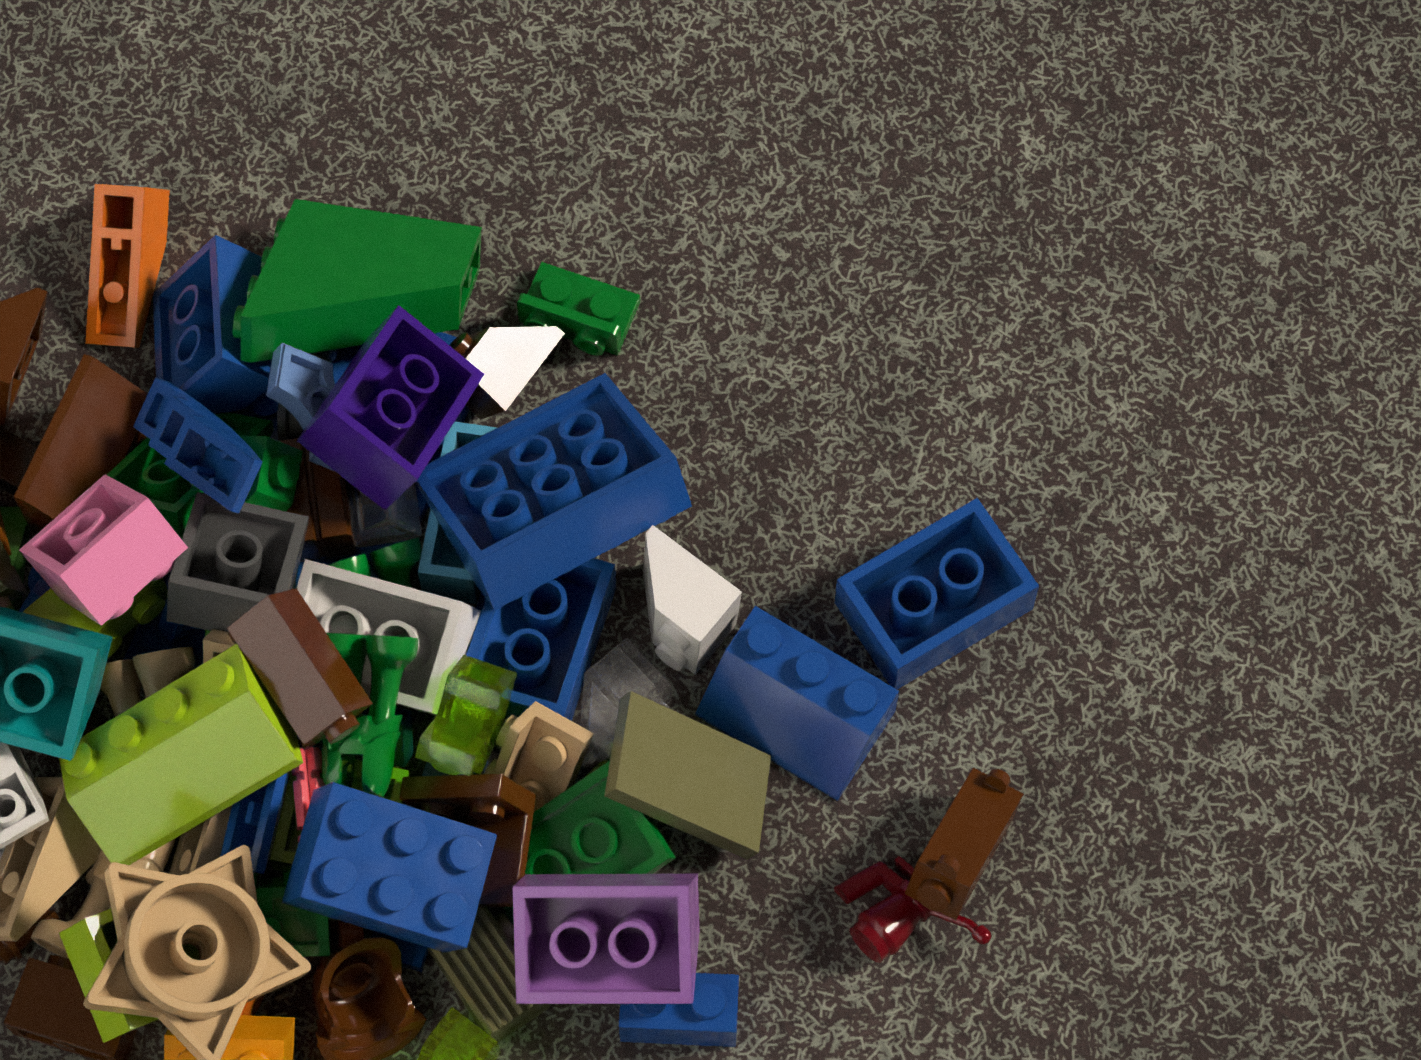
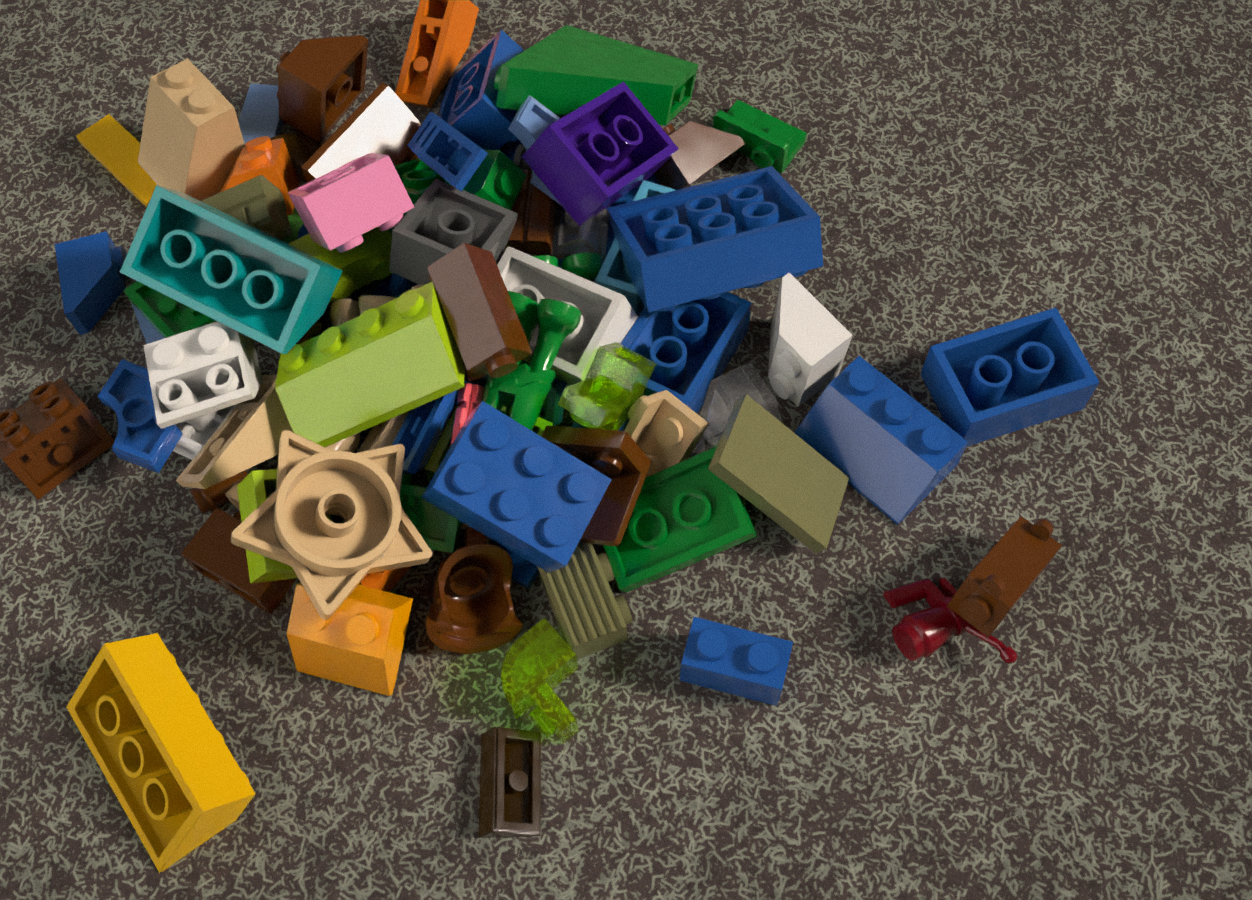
camera: 15 degrees right, 5 degrees down
medium lavender slope [513,873,700,1004] -> none

